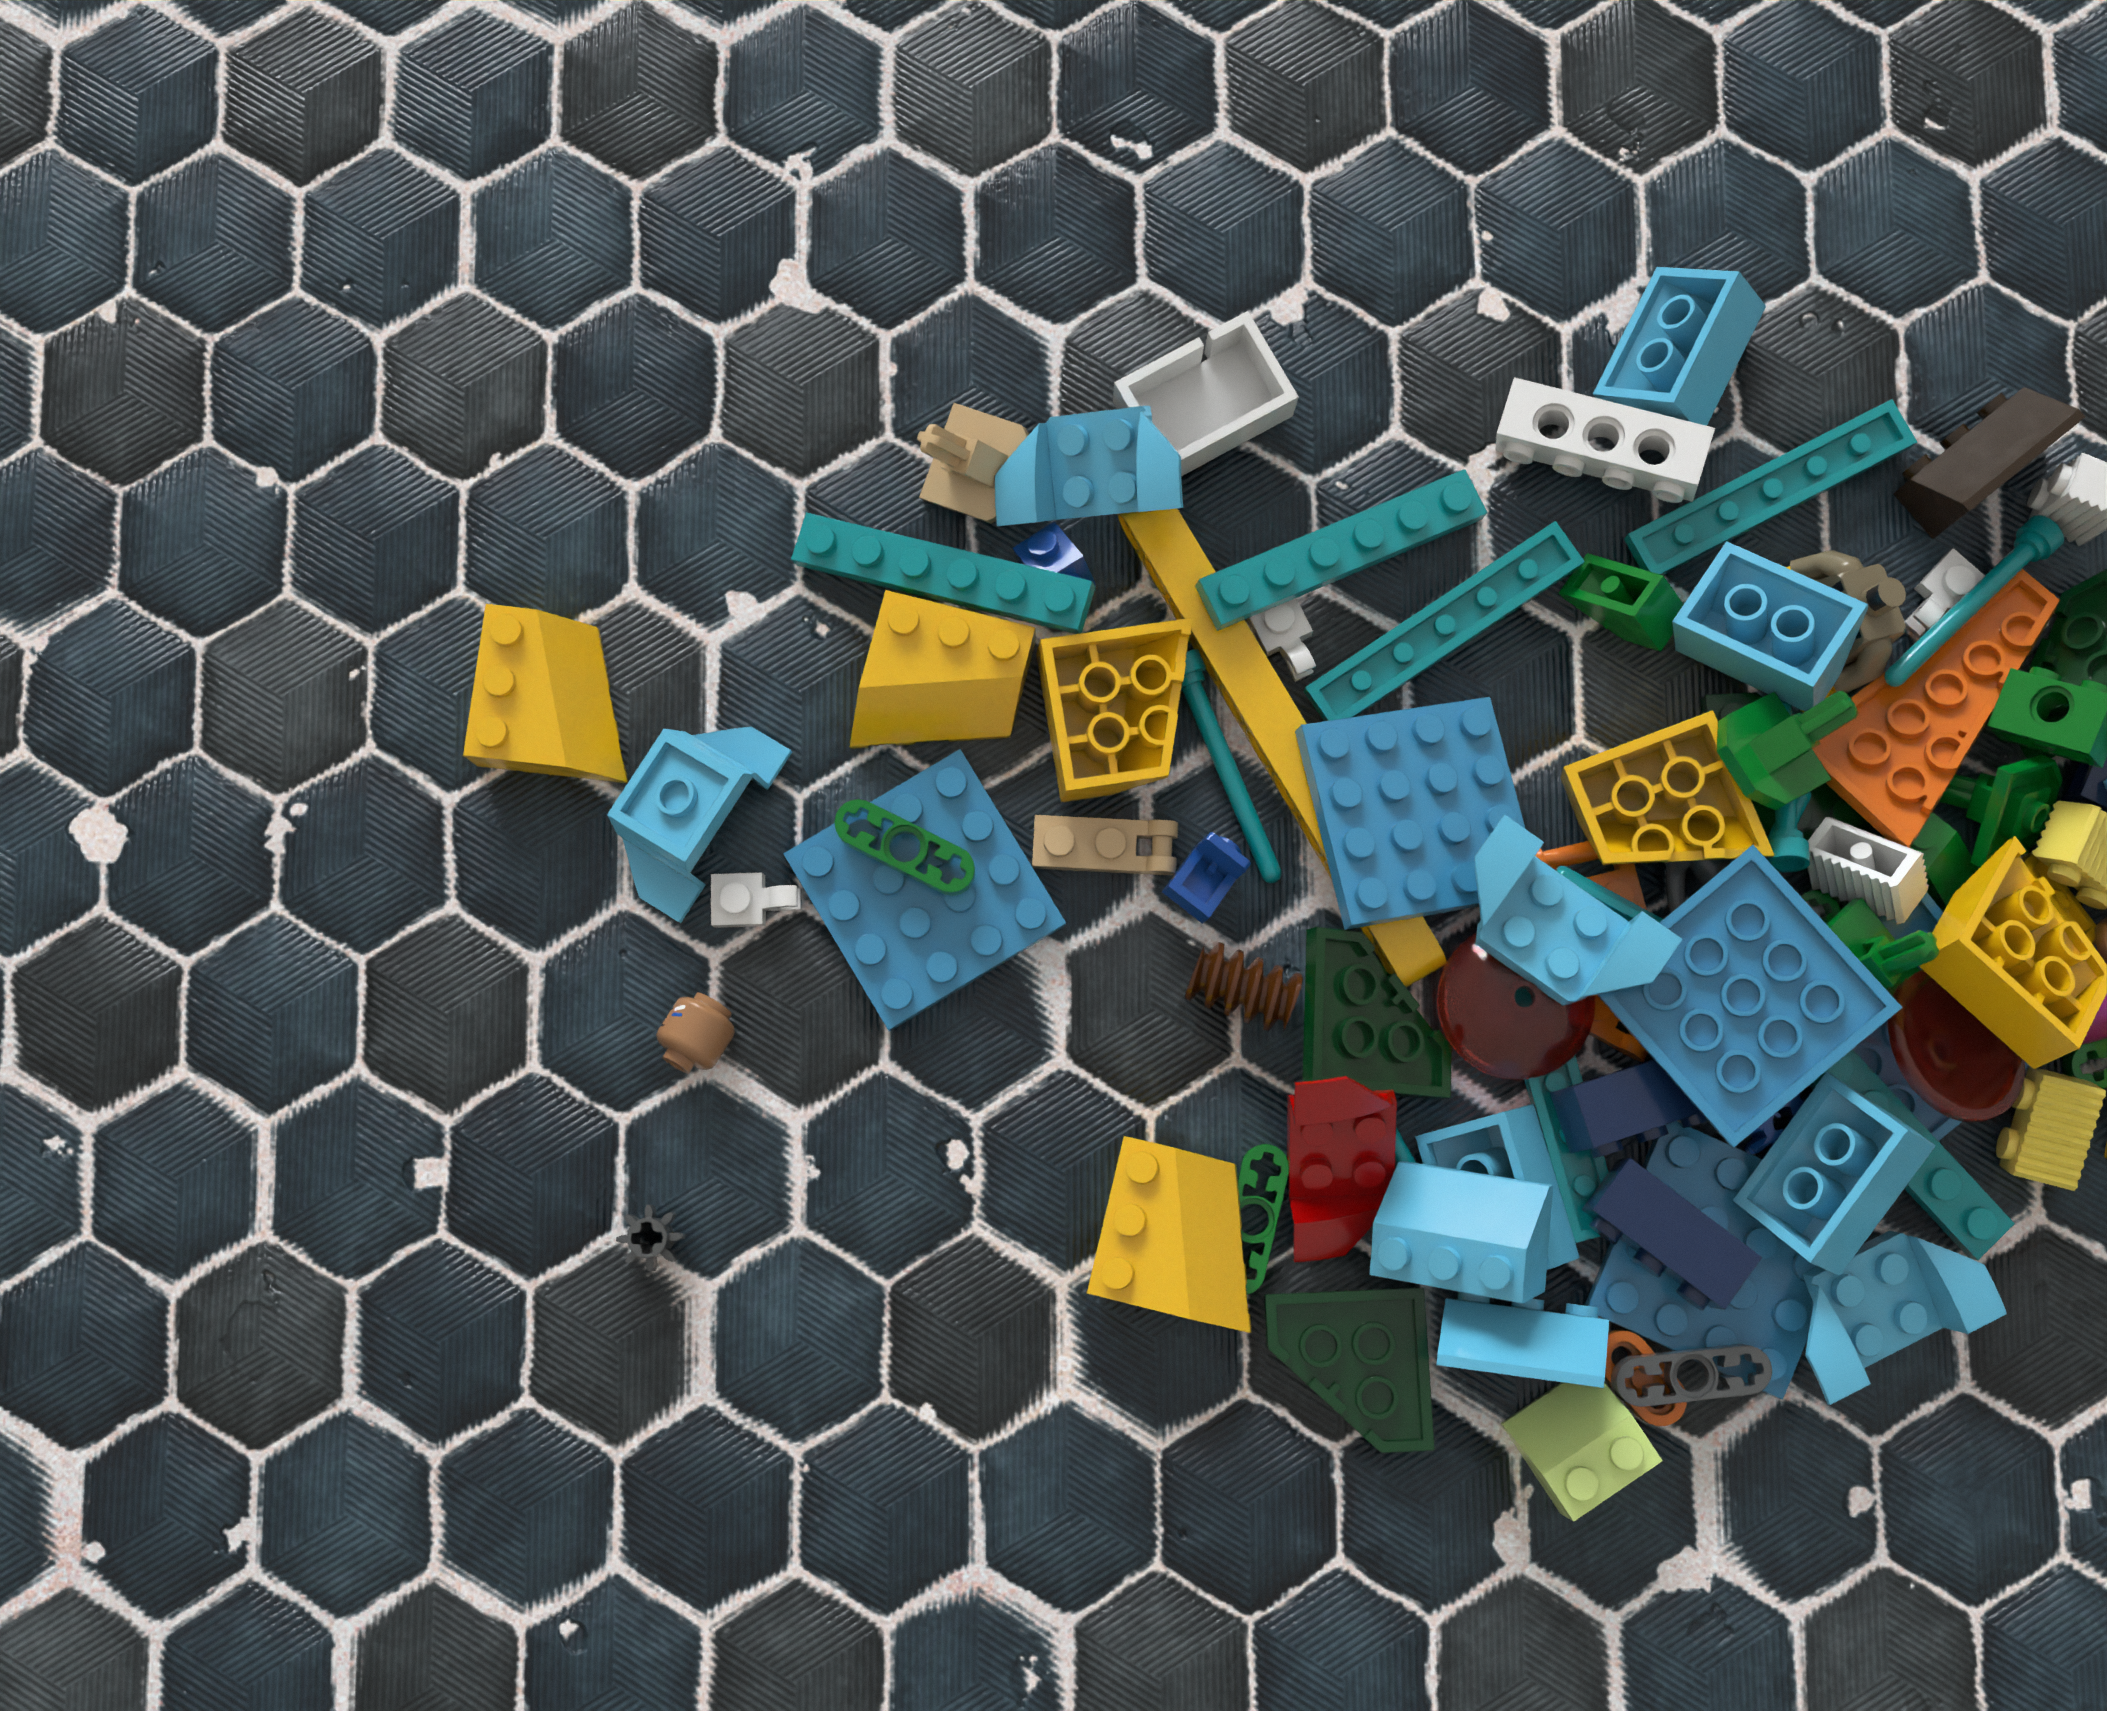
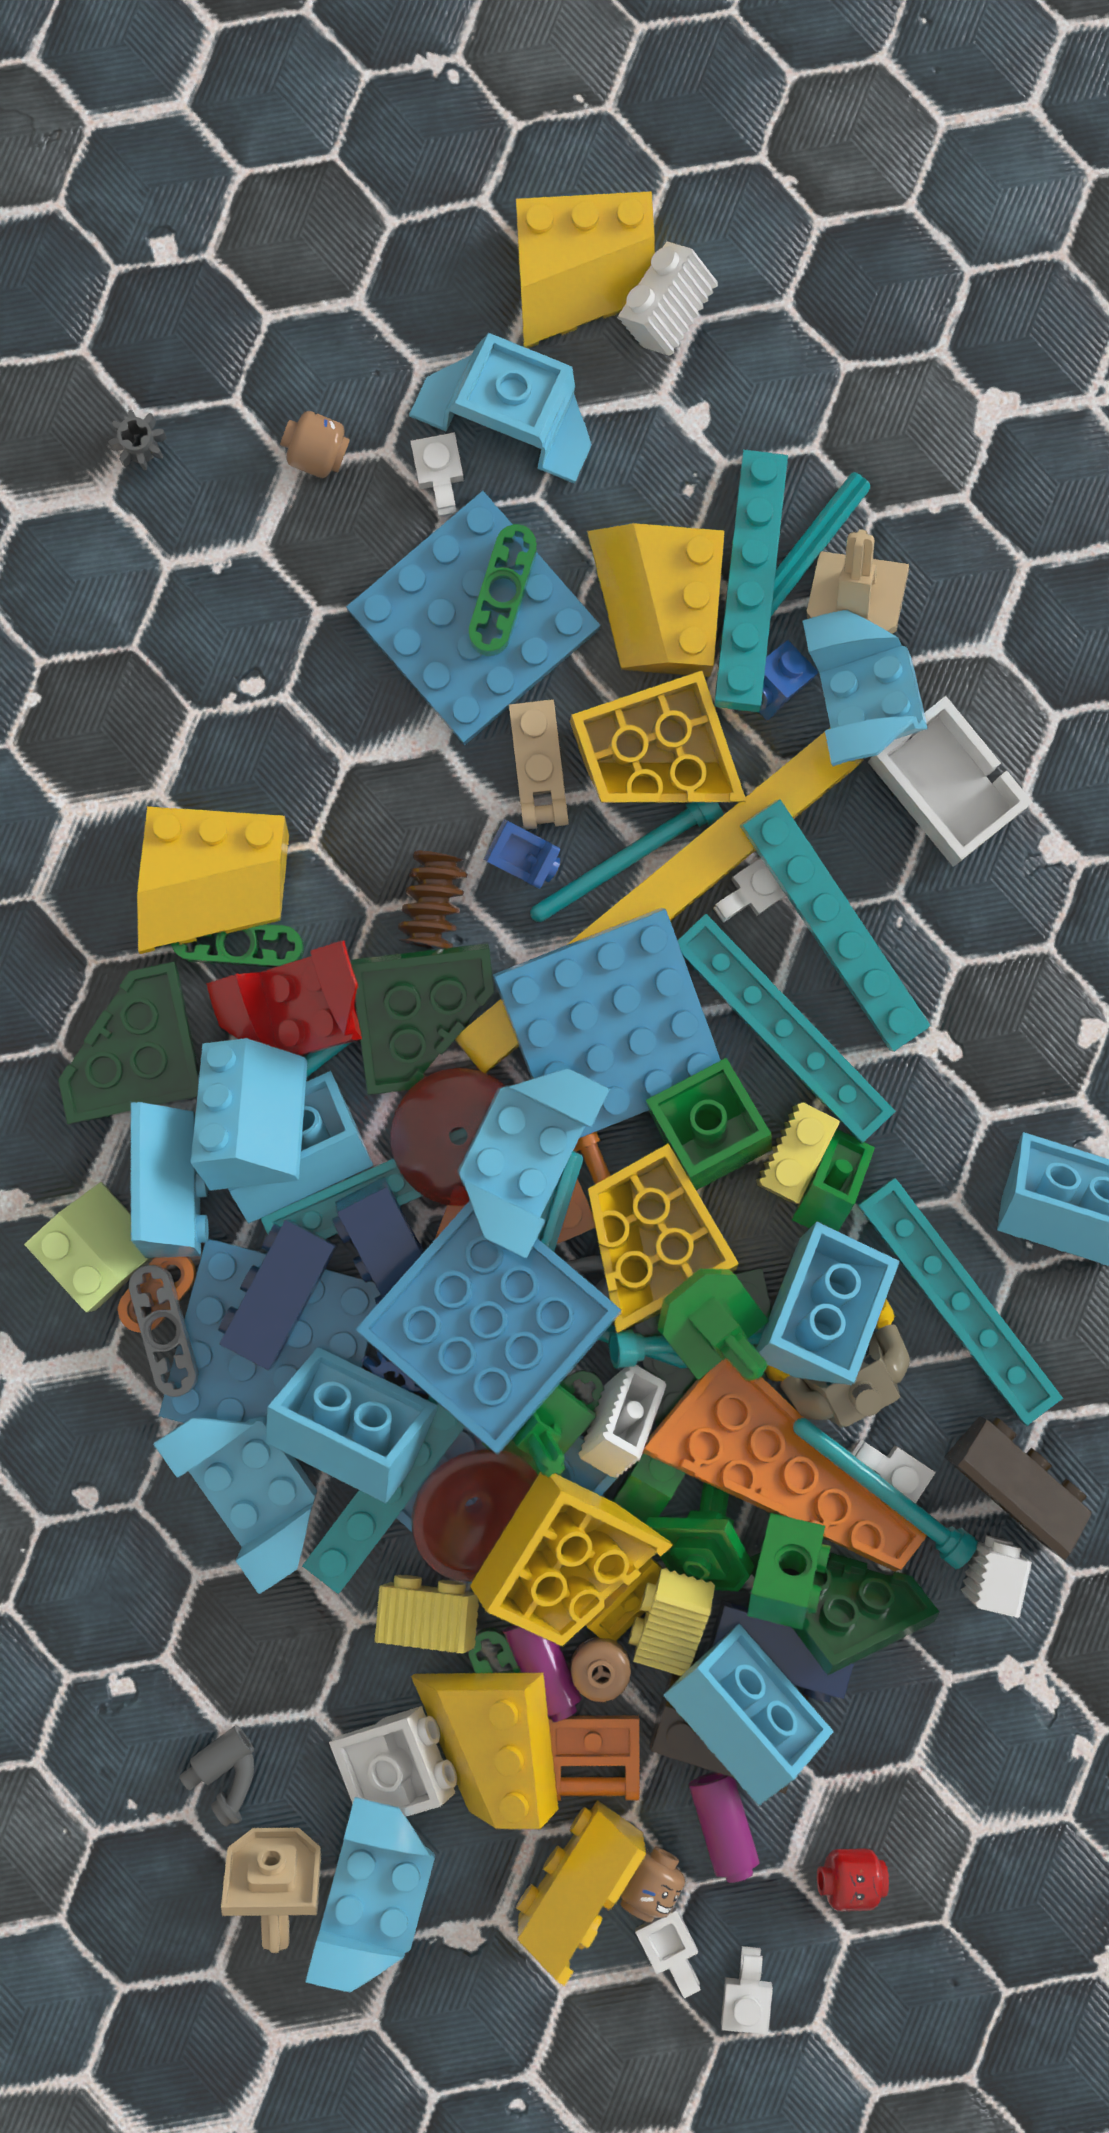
camera: 80 degrees right, 5 degrees up
white brick [1495,377,1715,503] -> none
none -> white brick [617,241,718,356]
none -> green slope [646,1058,772,1191]
none -> teal axle [719,472,870,647]
none -> light yellow brick [756,1103,840,1204]

